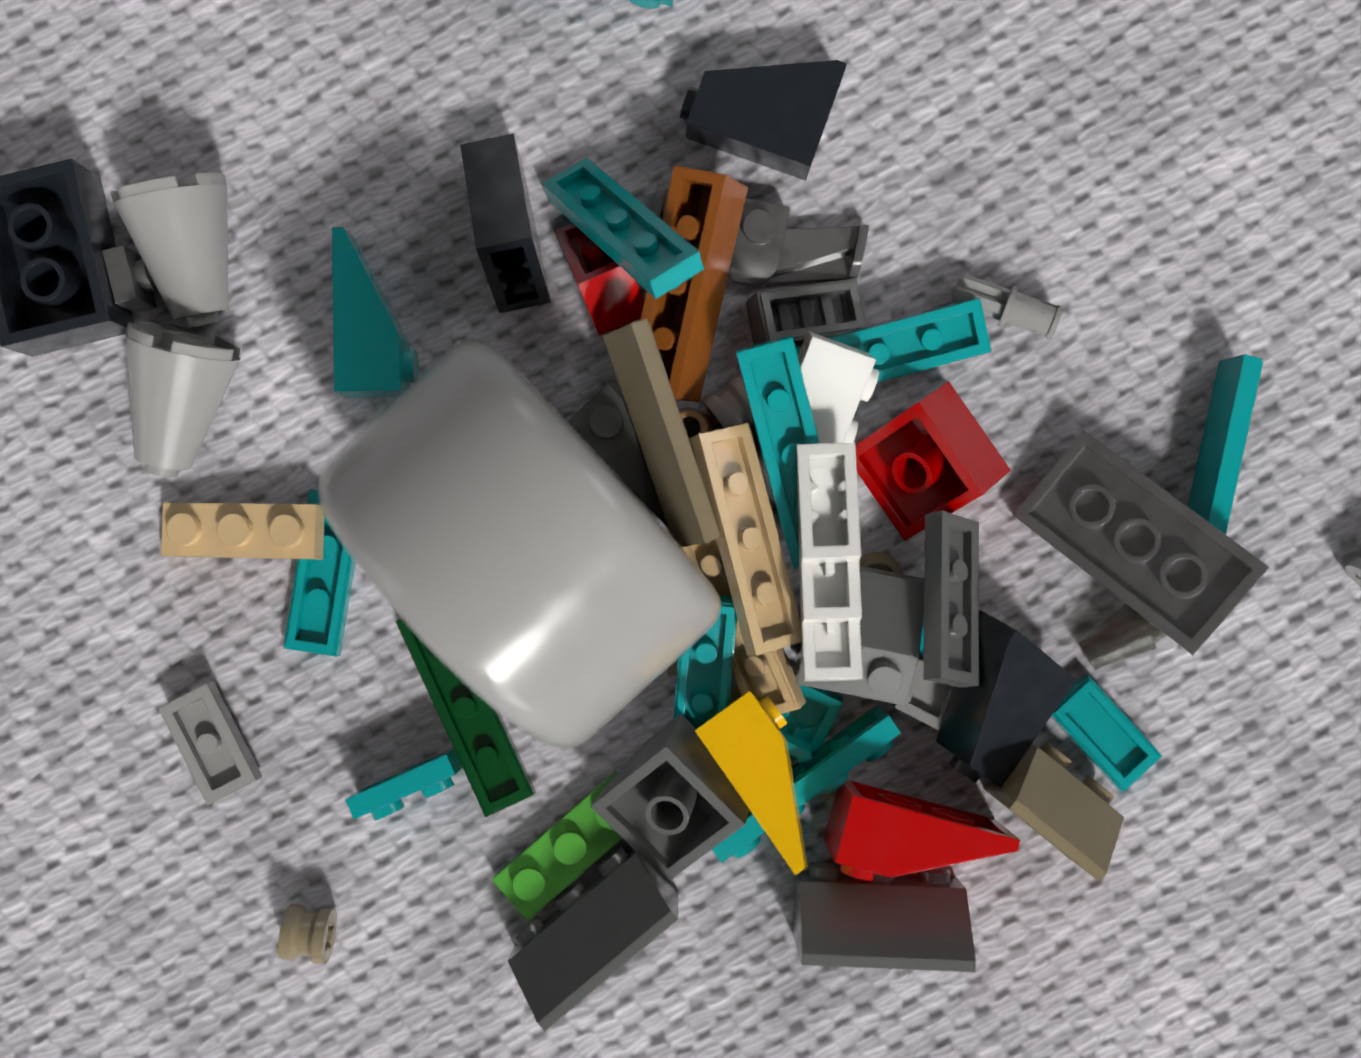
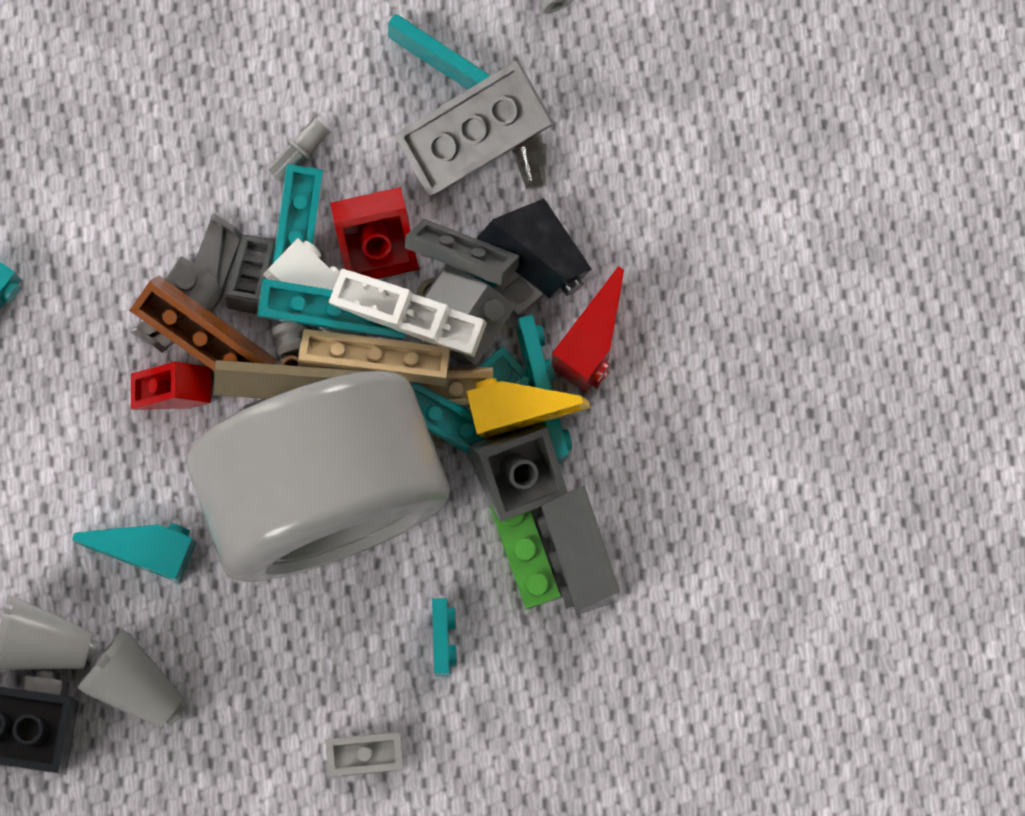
camera: 70 degrees left, 10 degrees down
tan plate [161,502,325,560] -> none
dark tan wheel [278,904,337,965] -> none
teal tile [283,489,356,657] -> none
dark green tile [395,618,536,817] -> none
black slope [460,133,551,313] -> none
teal plate [542,157,704,299] -> none
black slope [680,60,847,181] -> none
dark grey slope [793,862,976,972] -> none
dark tan slope [984,741,1124,882] -> none
teal tile [1051,675,1162,792] -> none

